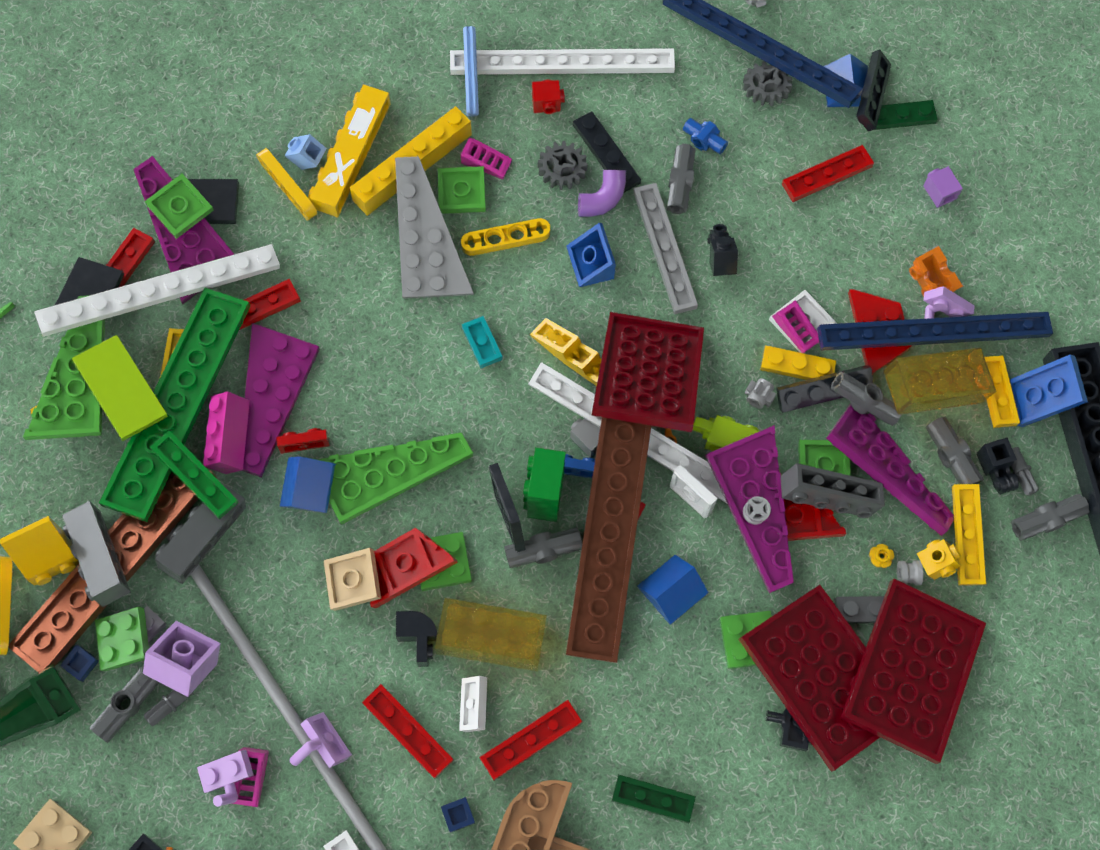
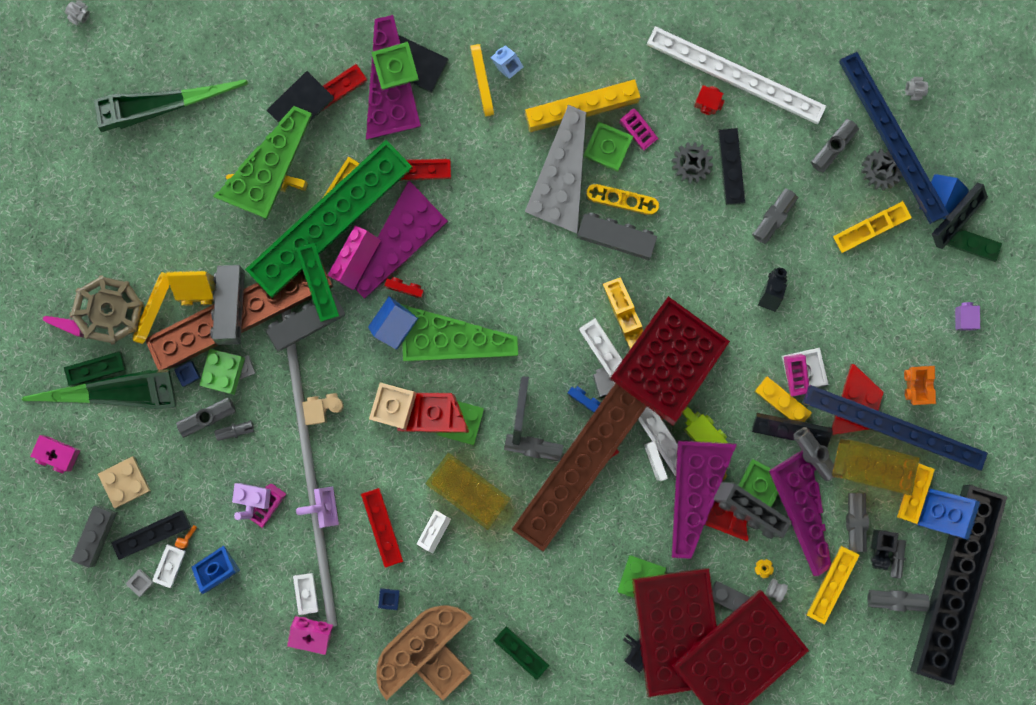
camera: 25 degrees right, 15 degrees up
white plate [34,244,280,337] -> none
lime tile [72,335,167,441] -> none
lavender brick [143,621,221,697] -> none
yellow brick [308,84,391,217] -> none
black brick [396,611,439,667] -> none
teal plate [461,316,503,369] -> none
light blue axle [463,26,479,116] -> none
red plate [479,700,582,781] -> none
green brick [523,447,566,522] -> none
blue slope [566,223,616,287] -> none
medium lavender cylinder [578,170,626,217] -> none
light grey plate [633,183,698,315] -> none
blue slope [637,555,709,625] -> none
blue axle [683,118,728,154] -> none
light grey wheel [743,496,771,525] -> none
light grey gear [745,378,776,409] -> none
red plate [782,145,874,202] -> none
yellow brick [917,539,961,580] -> none
lavender plate [923,286,975,319] -> none
none -> tan brick [302,393,344,426]
none -> dark grey brick [577,212,657,261]
none -> dark grey piece [810,119,859,173]
none -> yellow slope [833,201,912,253]

